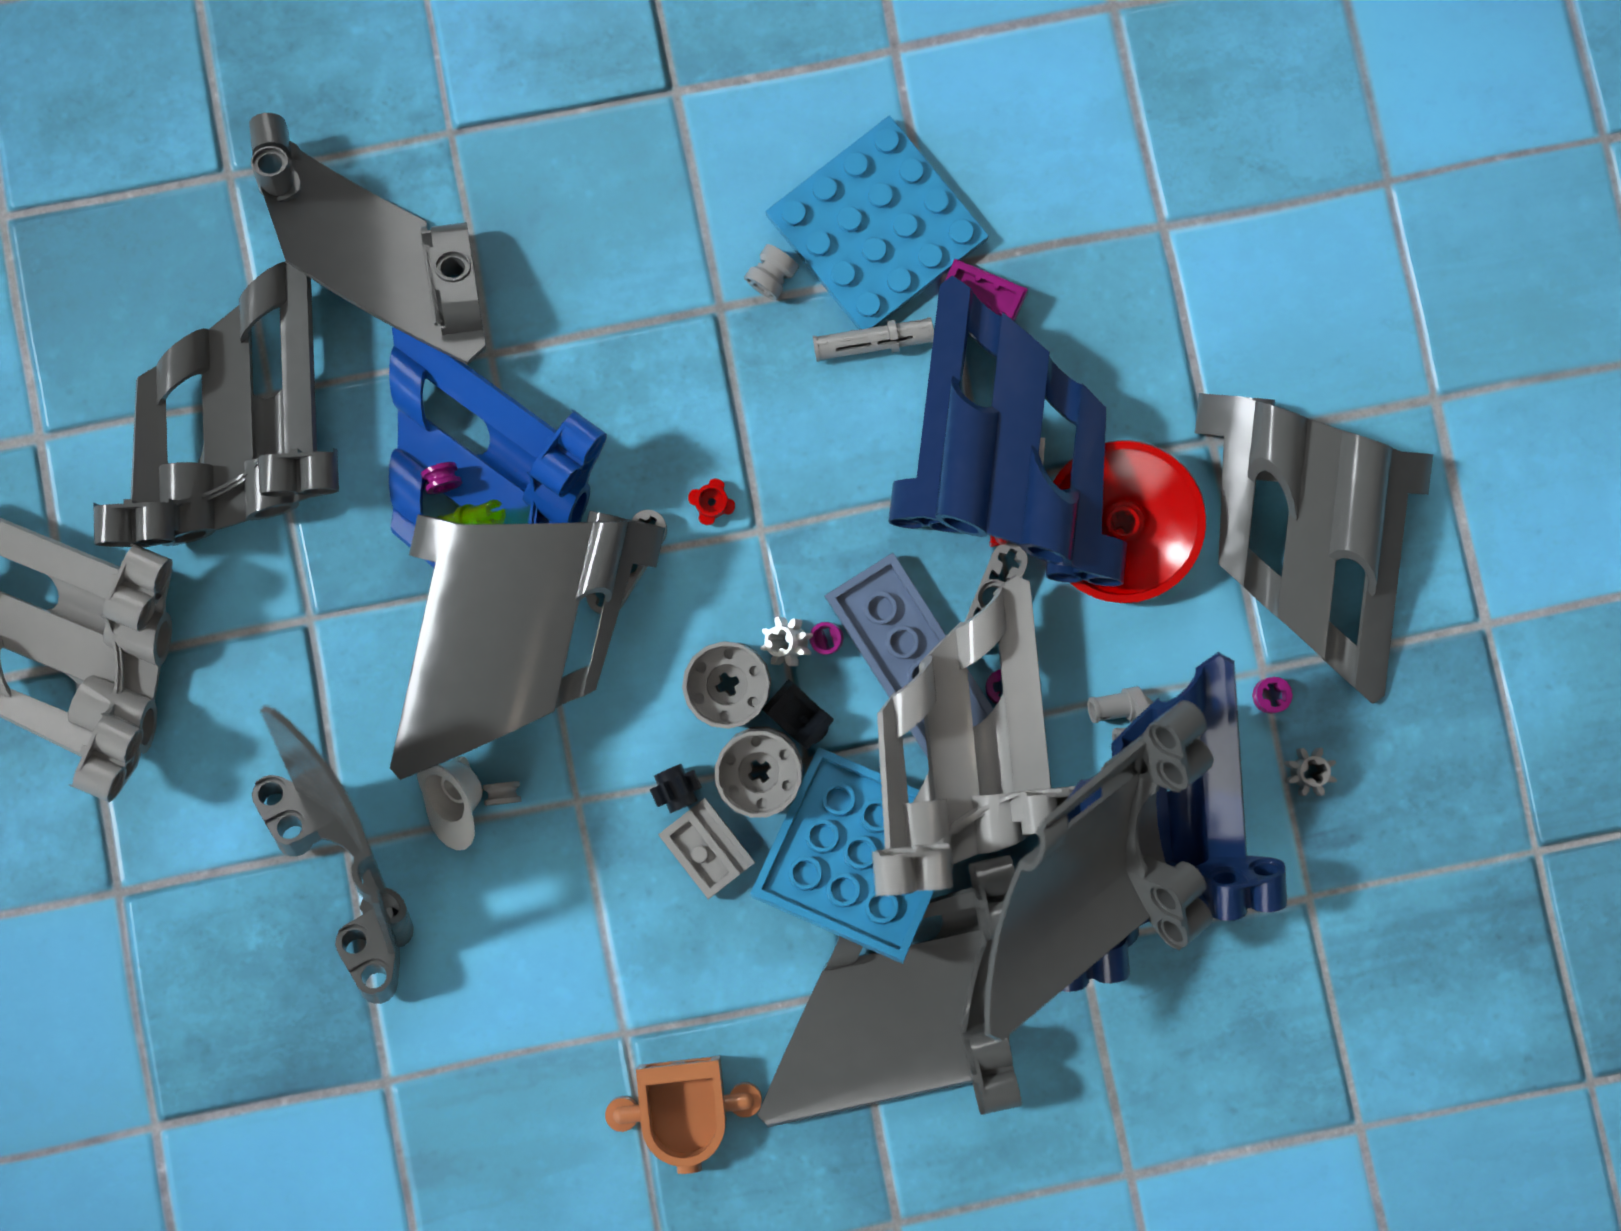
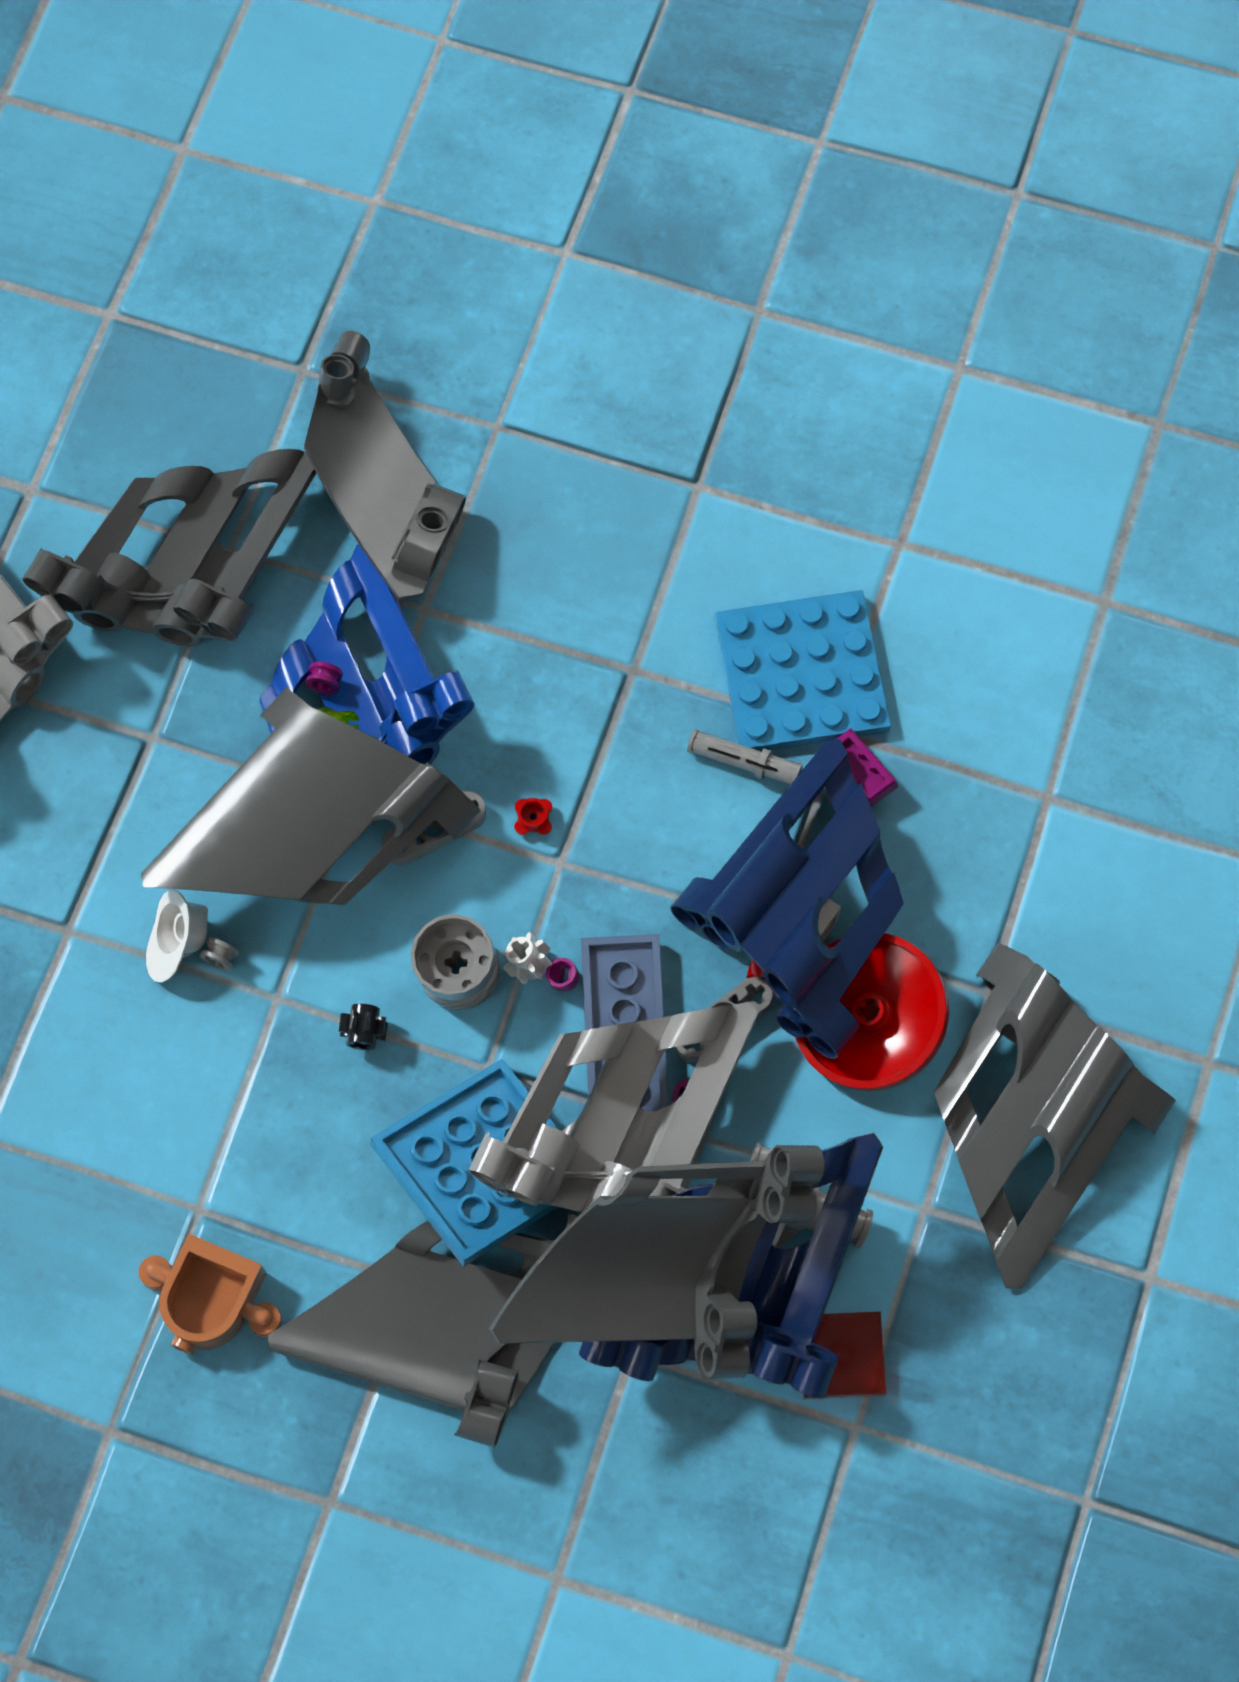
camera: 35 degrees right, 15 degrees down
dark grey panel [252,705,414,1004] -> none
light grey plate [658,798,755,899] -> none
light grey wheel [715,727,803,818] -> none
light grey wheel [744,244,799,300] -> none
black bracket [762,679,834,749] -> none
magenta bush [1252,677,1293,714] -> none
light grey gear [1284,747,1337,796] -> none
none -> clear red plate [803,1311,886,1399]

